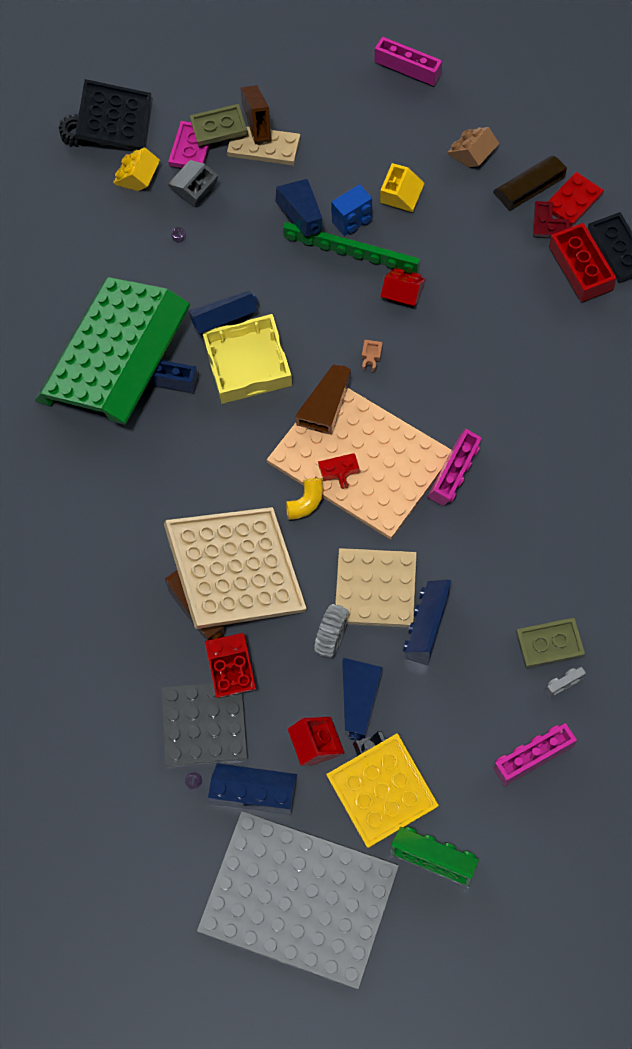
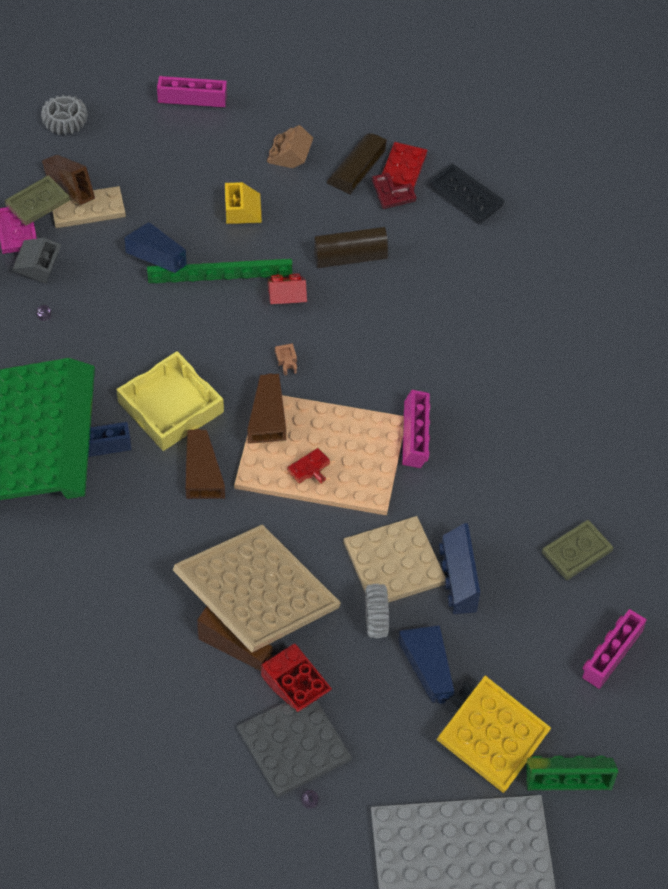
camera: 30 degrees left, 10 degrees down
dark blue slope [188,291,259,334] -> none
dark blue slope [208,763,297,815] -> none
yellow cylinder [286,478,323,520] -> none
red slope [288,717,344,766] -> none
blue brick [331,184,372,236] -> none
light grey plate [546,667,586,699] -> none
red brick [549,223,617,302] -> none
none -> light grey gear [41,94,88,136]
none -> reddish brown slope [185,429,225,499]
none -> dark brown brick [314,227,388,268]

